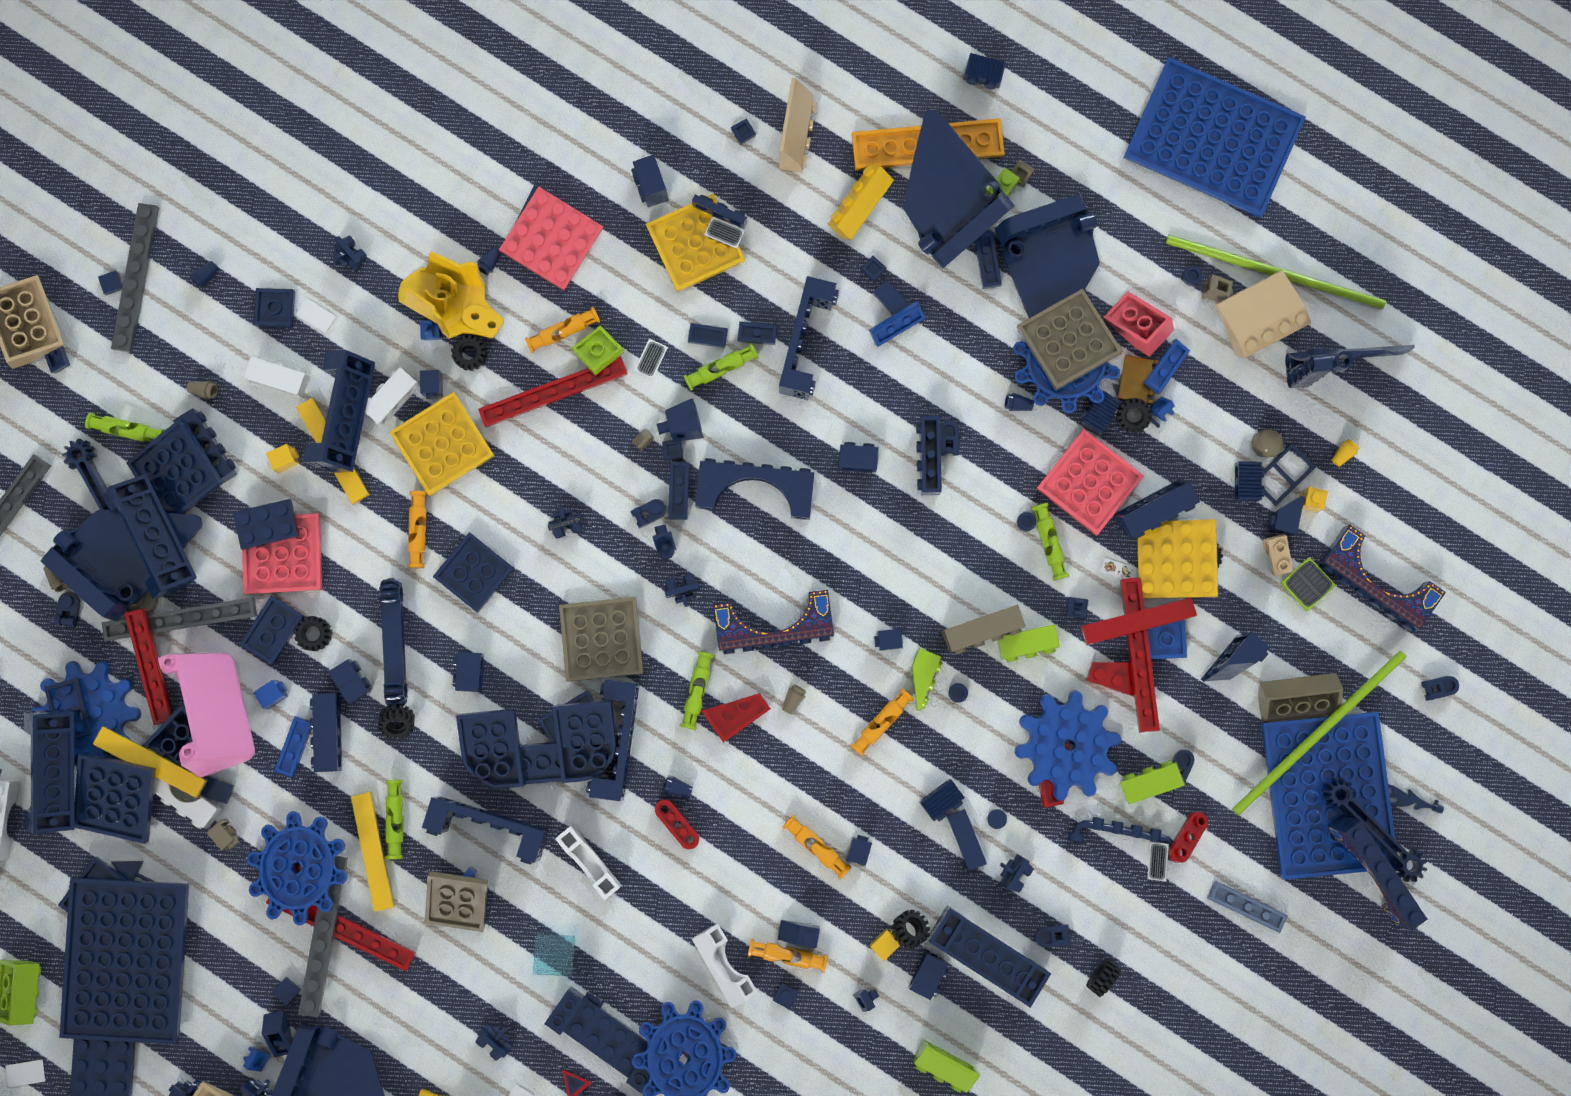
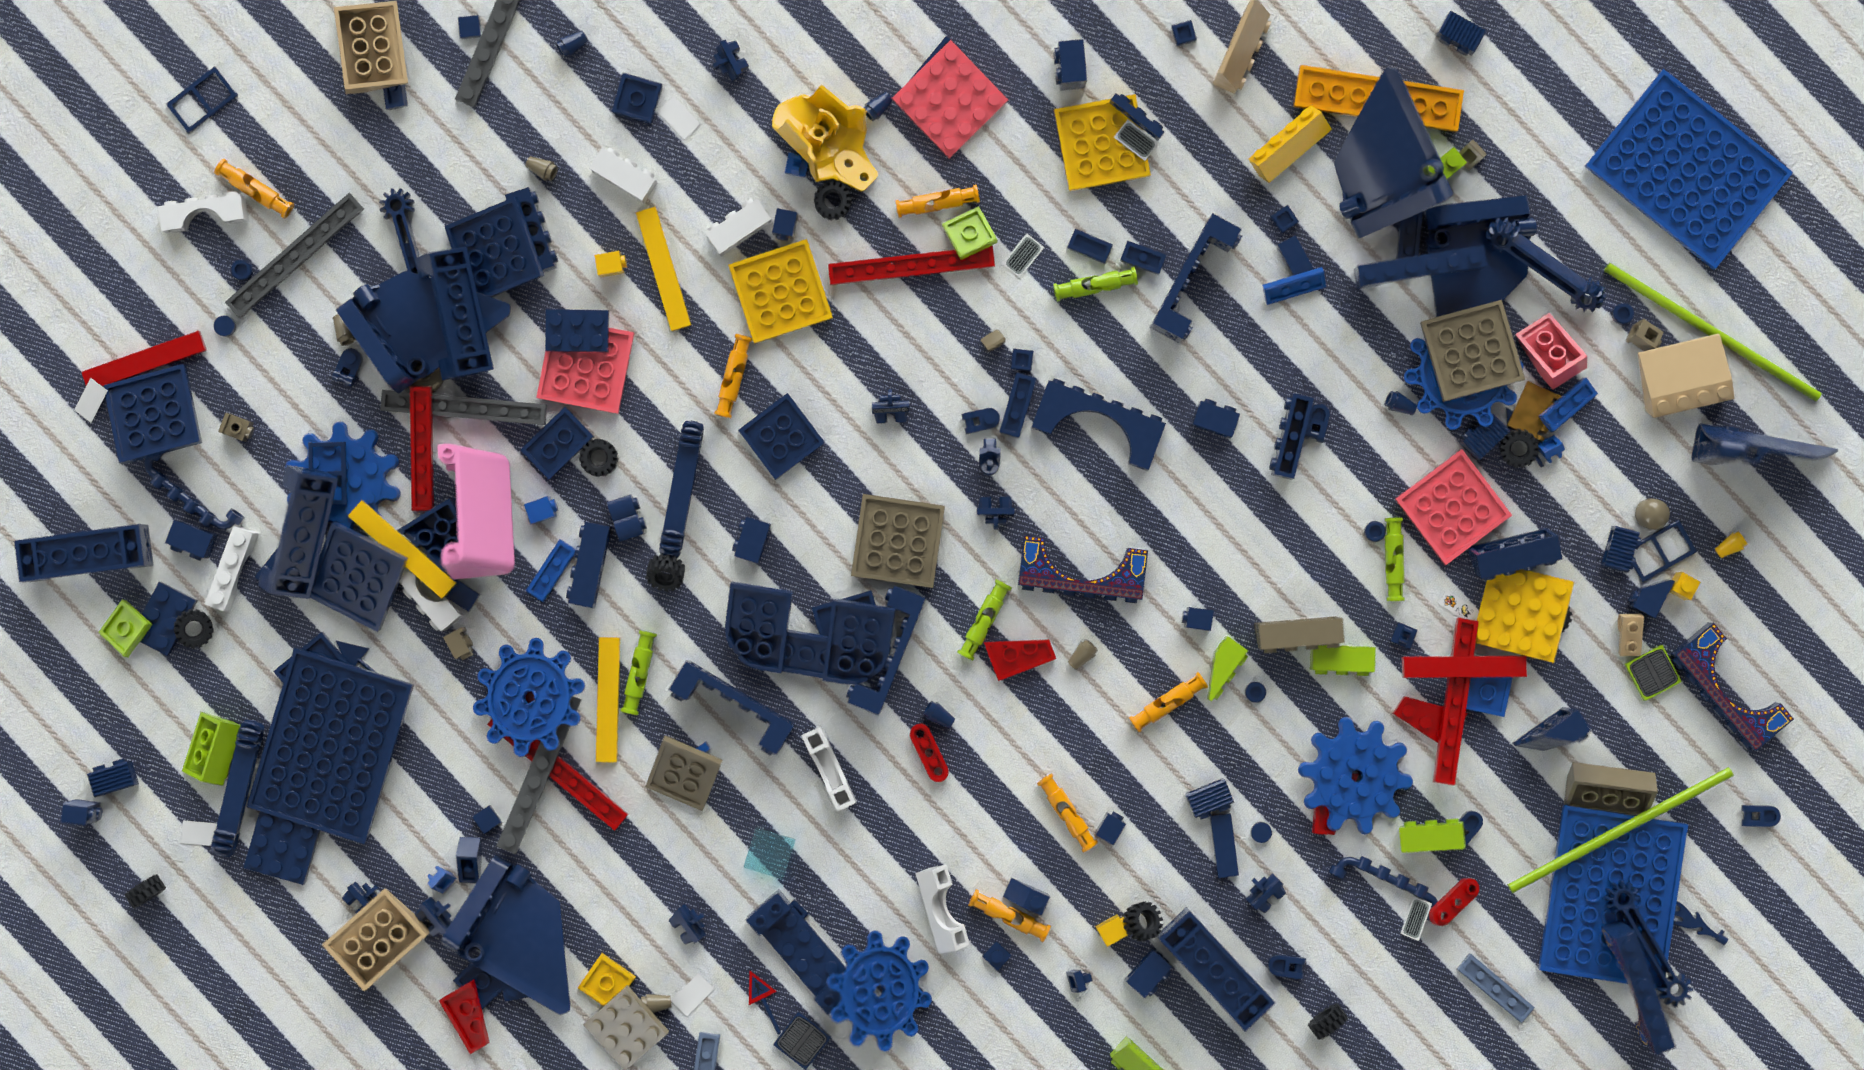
camera: 15 degrees right, 5 degrees up
lime piece [85,412,165,442] -> none
dark blue plate [303,350,375,473] -> none
dark blue torso [657,398,704,442] -> none
none -> dark blue arm [211,720,265,857]
none -> dark blue arch [1354,245,1487,290]
none -> dark blue arm [1486,218,1606,313]

